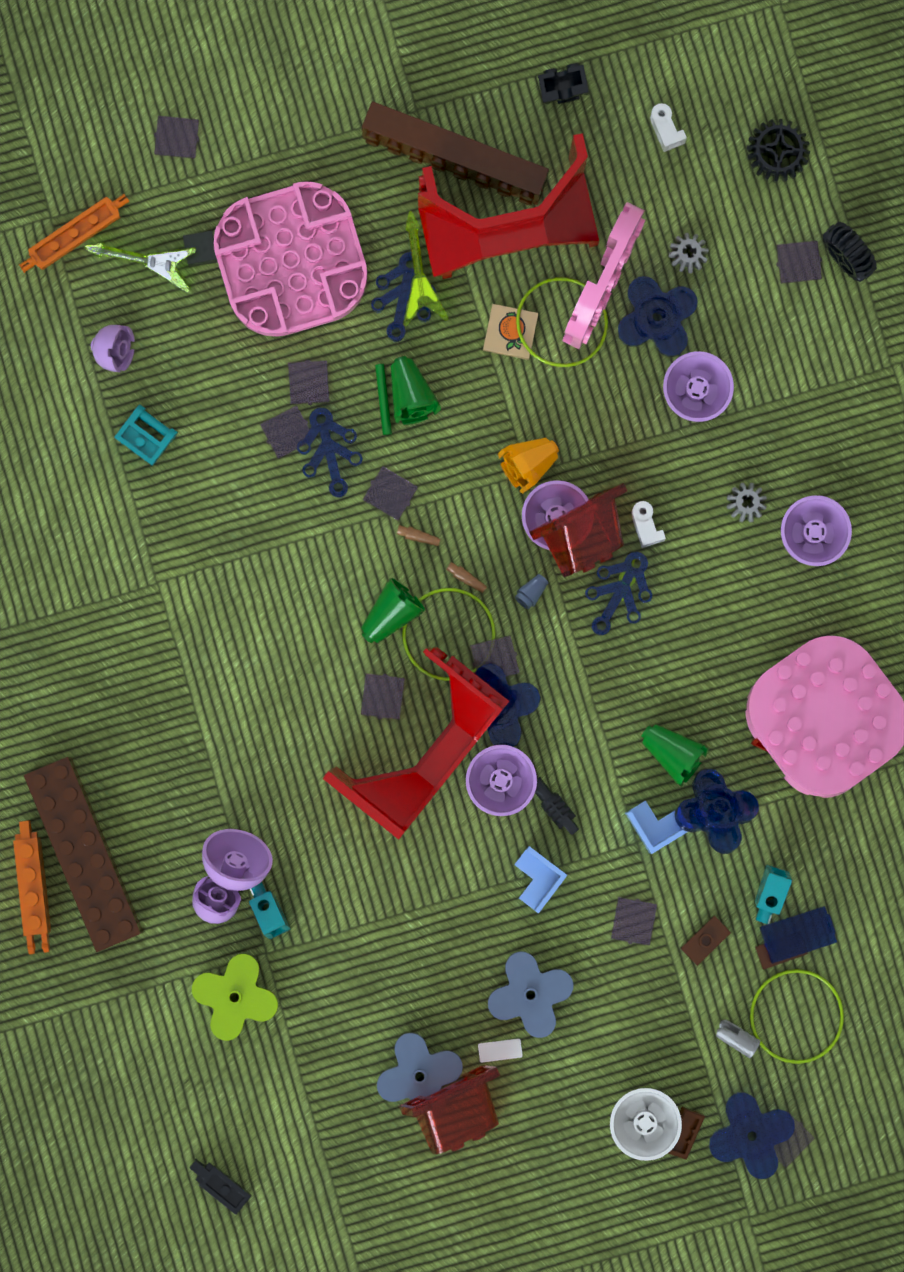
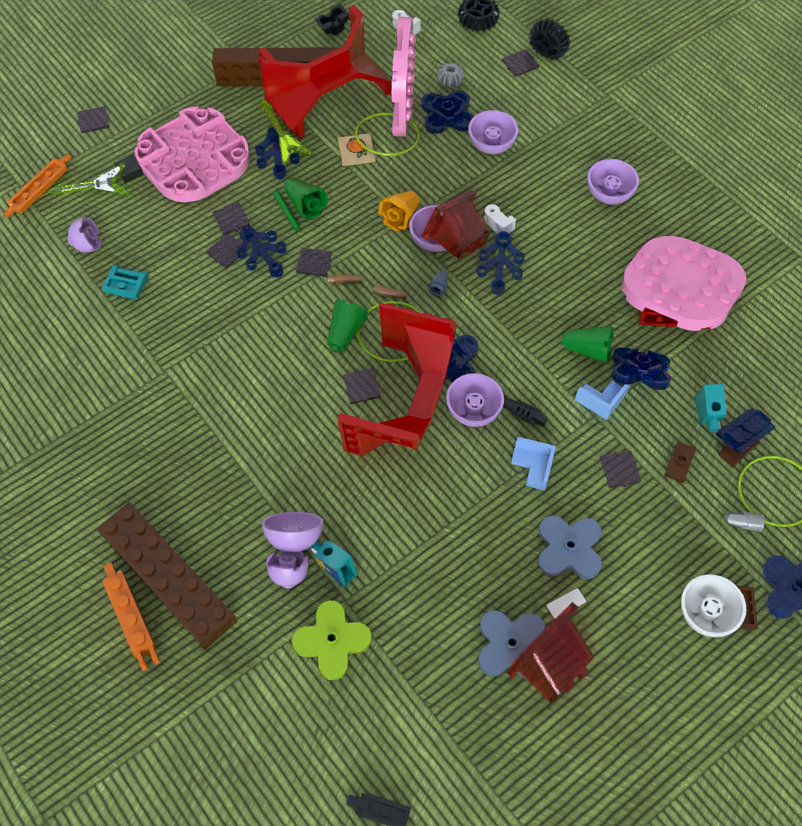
camera: 15 degrees left, 25 degrees down
light grey gear [727,483,767,523] -> none

